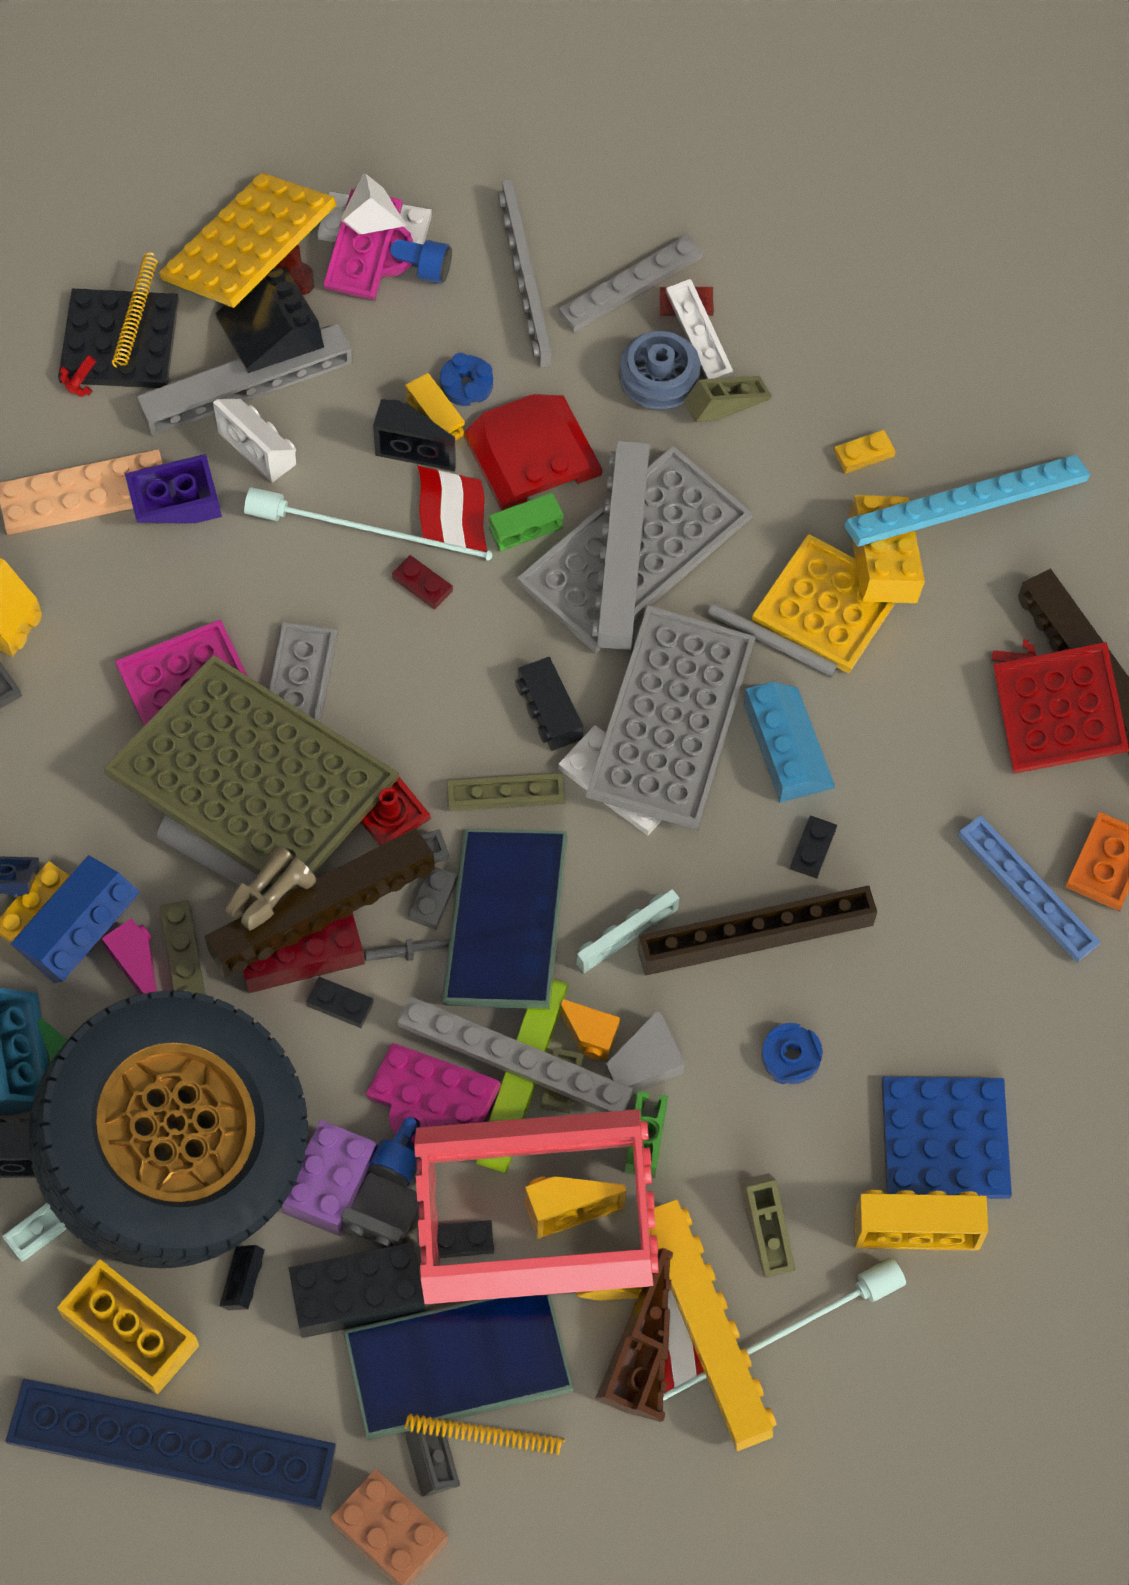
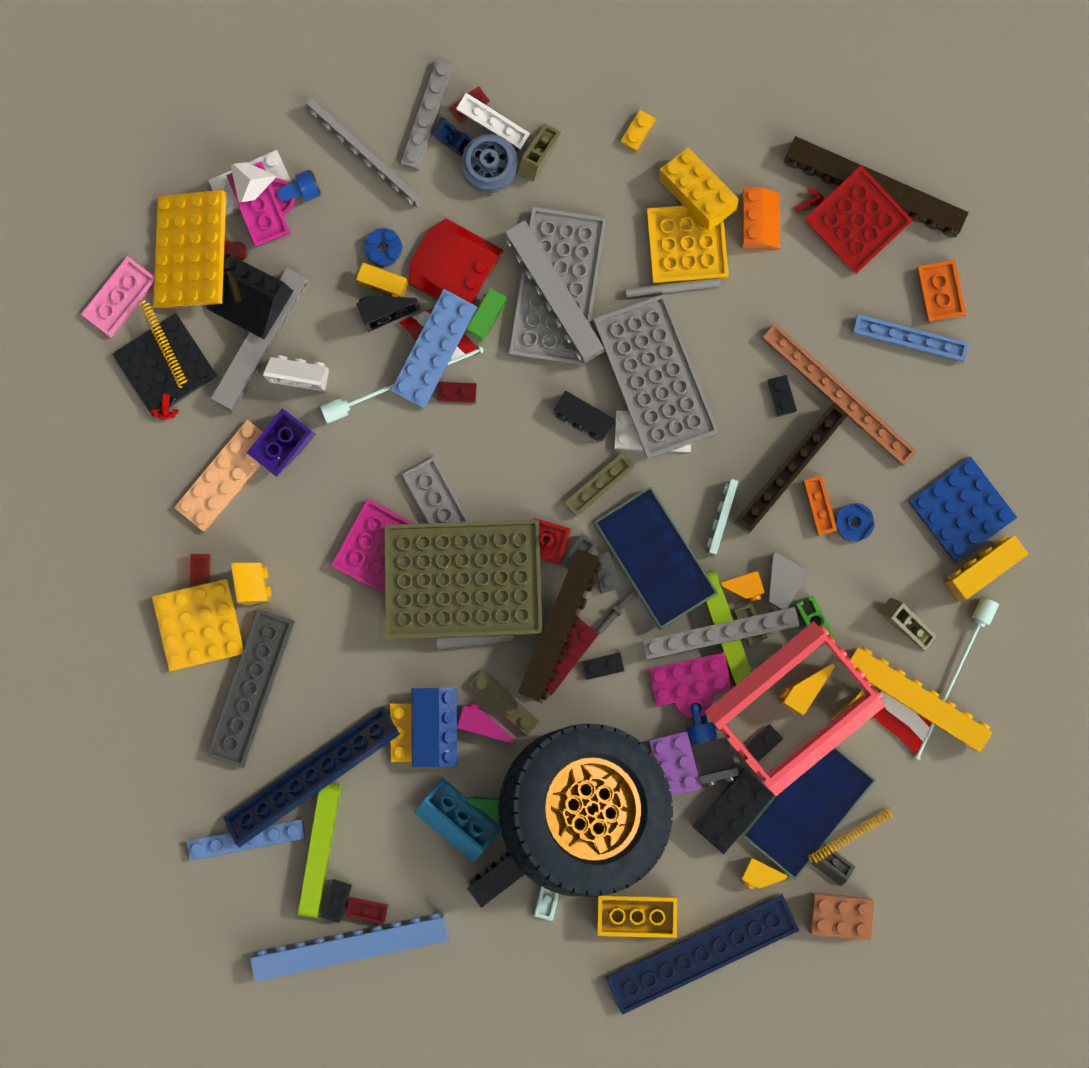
camera: 30 degrees left, 20 degrees up
black plate [219,1245,265,1310] -> none
dark tan piece [225,846,316,931] -> none
reddish brown wedge [595,1248,673,1422] -> none
dark azure slope [744,681,835,803] -> none
medium azure plate [844,455,1091,547] -> none
none -> bright pink tile [80,256,155,338]
none -> medium blue plate [391,289,477,408]
none -> dark blue slope [431,117,472,157]
none -> yellow slope [740,857,787,889]
none -> orange slope [742,187,780,249]
none -> nougat plate [762,323,917,466]
none -> orange plate [803,475,837,536]

